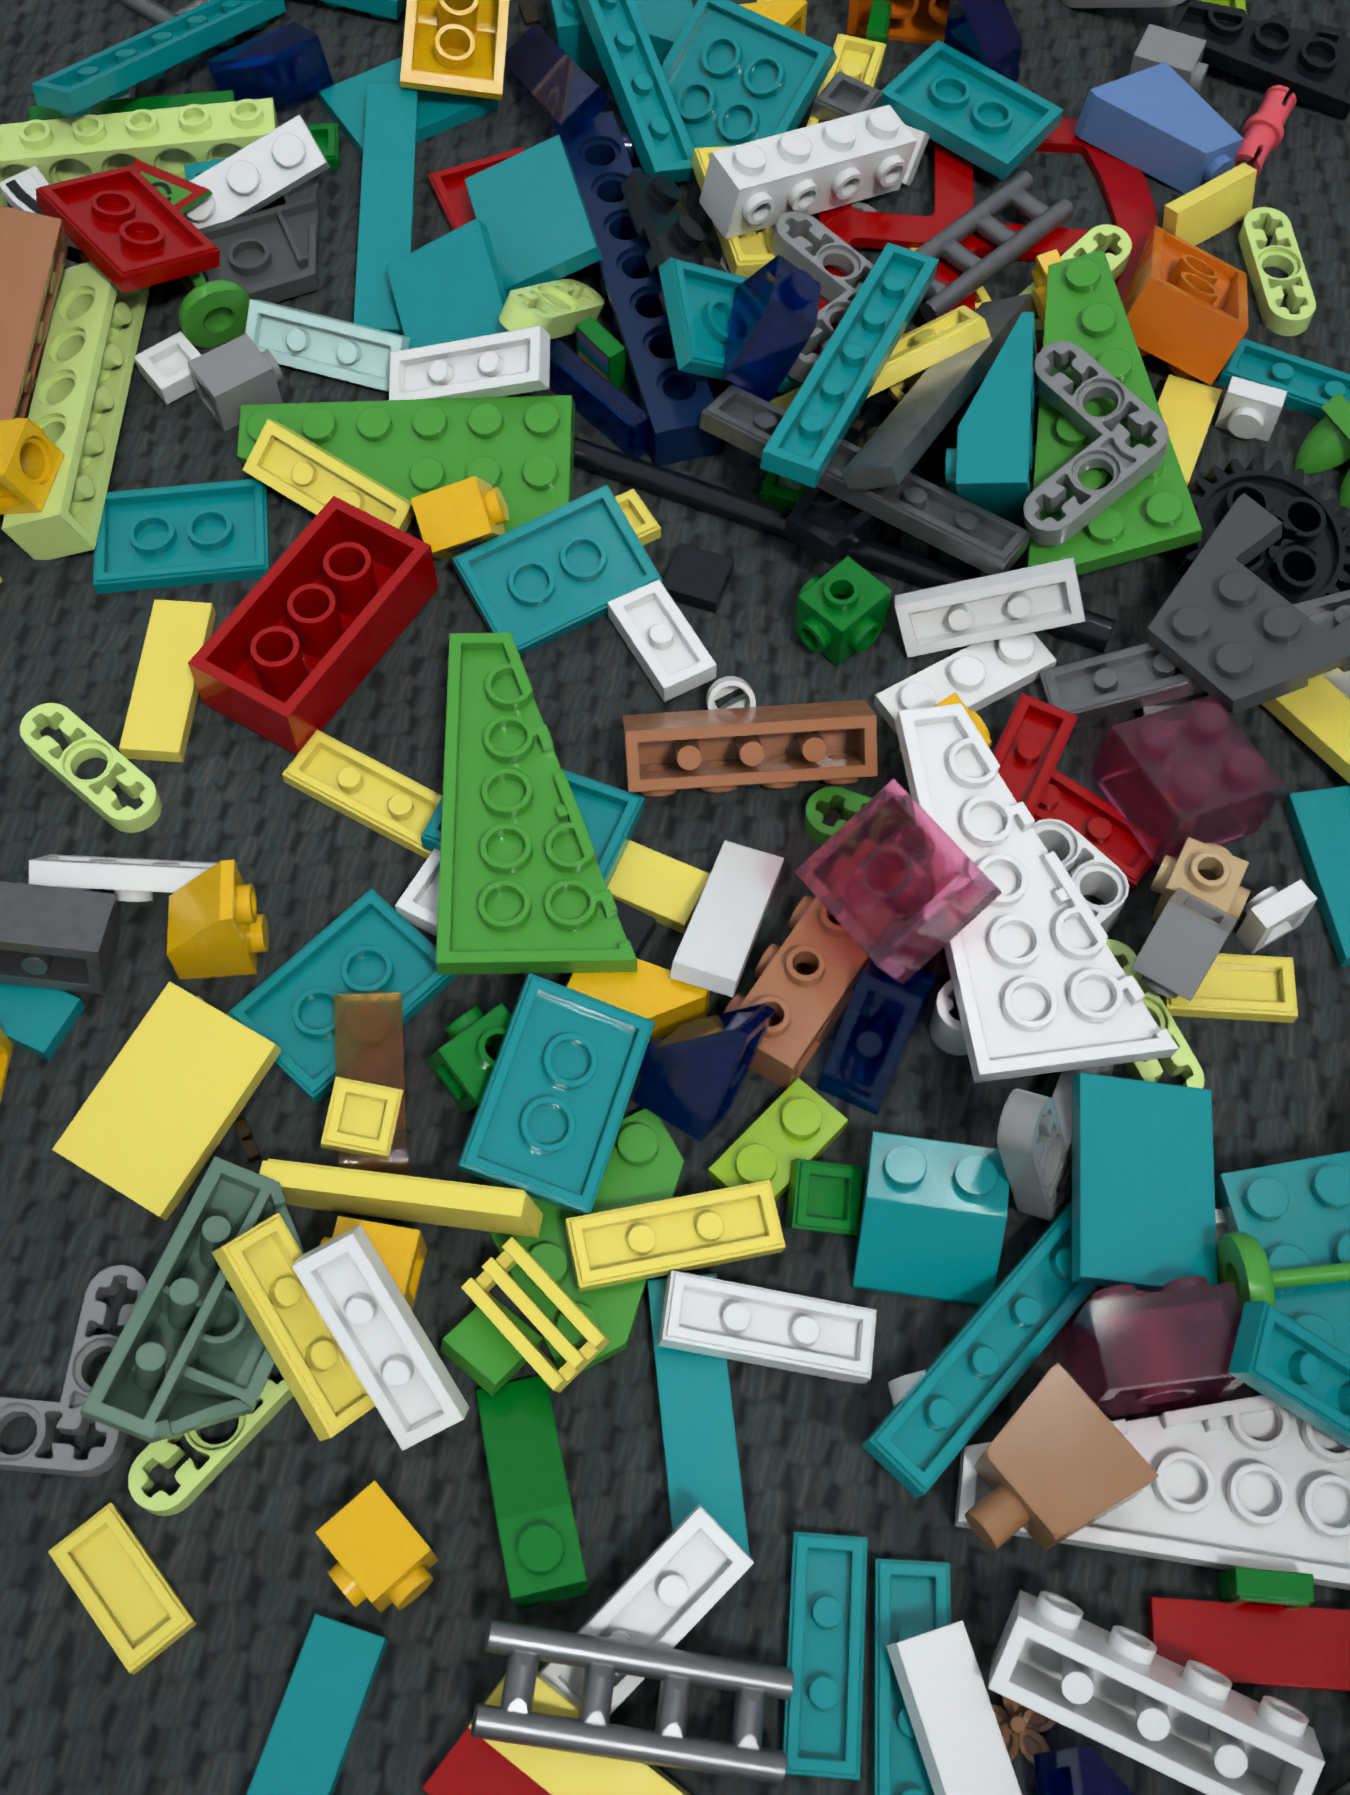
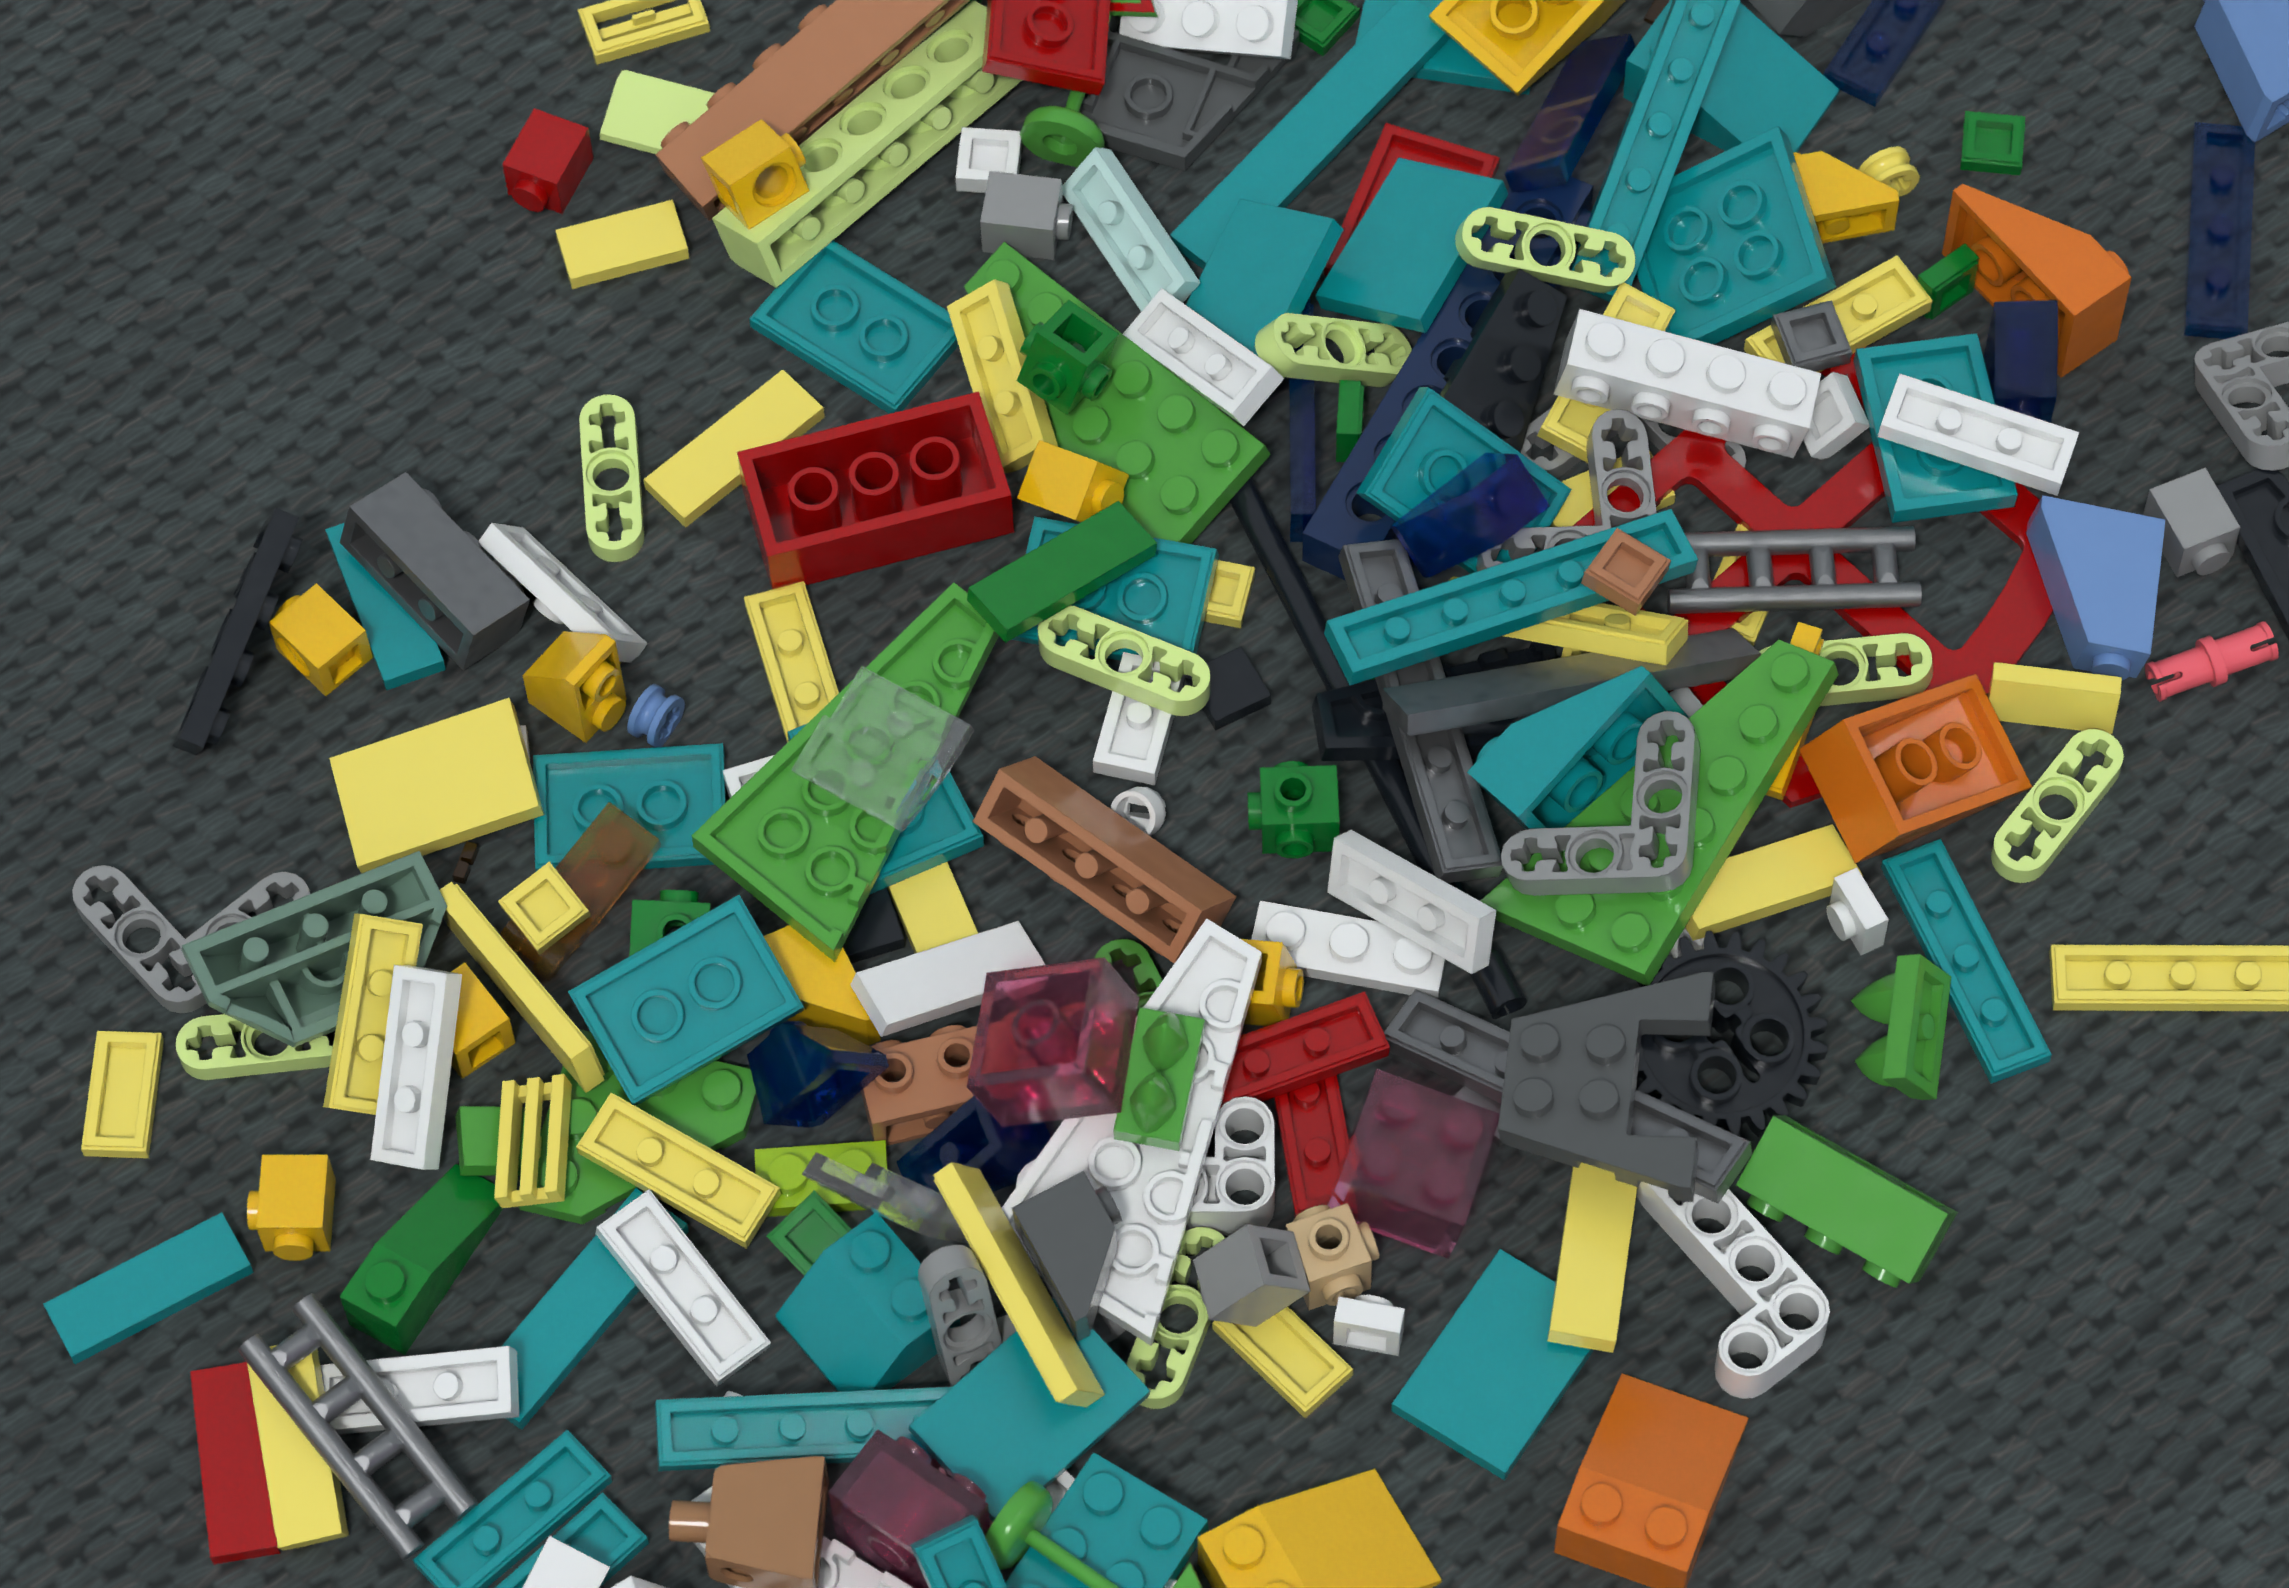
camera: 45 degrees right, 0 degrees up
none -> medium blue bush [627,684,685,748]
none -> clear slope [791,666,975,832]
none -> clear slope [802,1152,967,1242]
none -> light yellow tile [933,1162,1105,1408]
none -> green tile [967,501,1157,643]
none -> dark grey slope [1012,1171,1122,1341]
none -> green brick [1017,300,1119,415]
none -> yellowish green beam [1038,605,1211,716]
none -> bright green tile [1113,1007,1205,1151]
none -> yellowish green beam [1455,207,1635,293]
none -> nougat tile [1581,528,1671,616]
none -> white plate [1878,373,2079,496]

